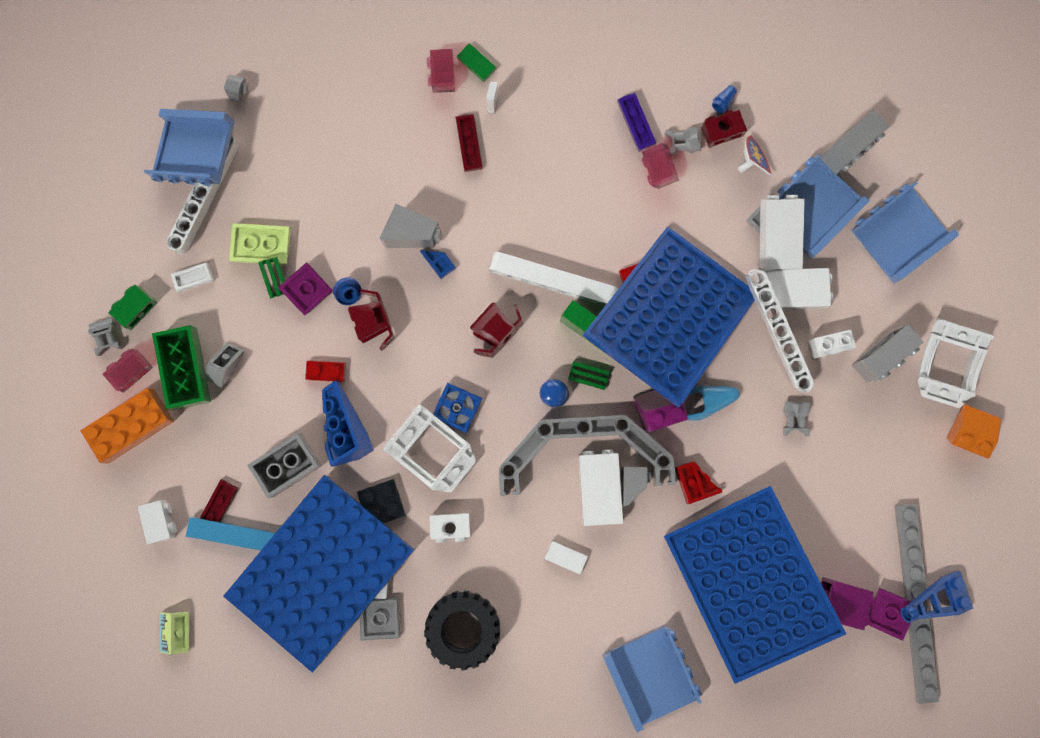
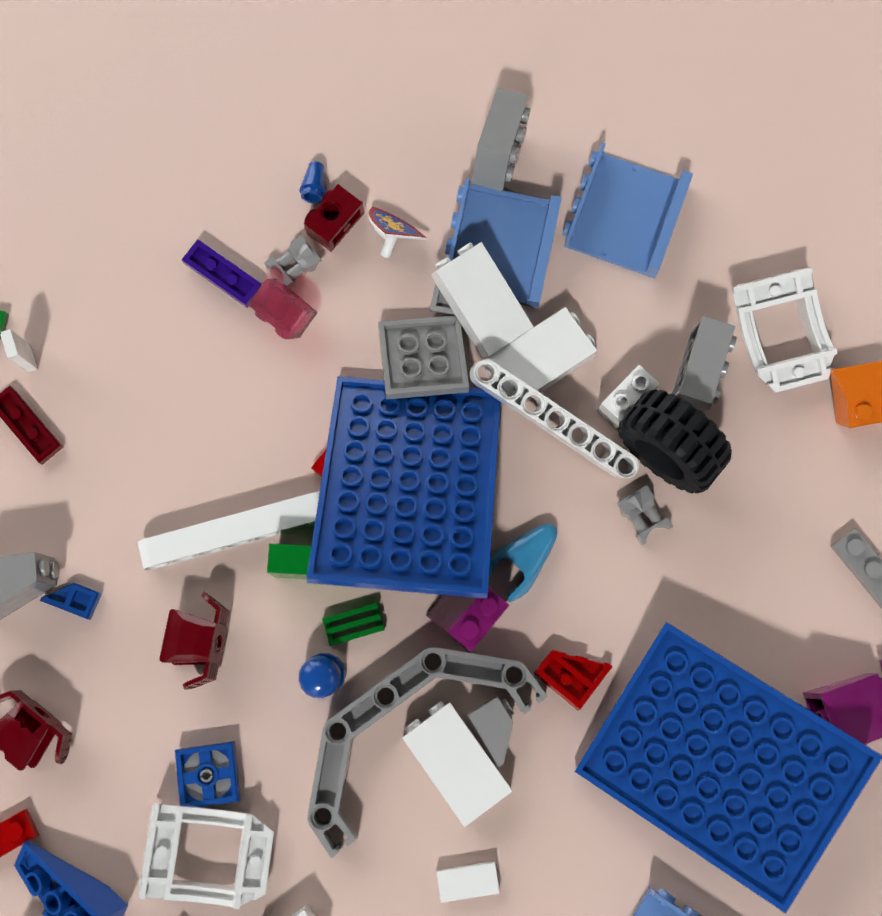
camera: 30 degrees left, 5 degrees down
none -> light grey plate [378,316,469,399]
none -> black tyre [618,389,732,494]

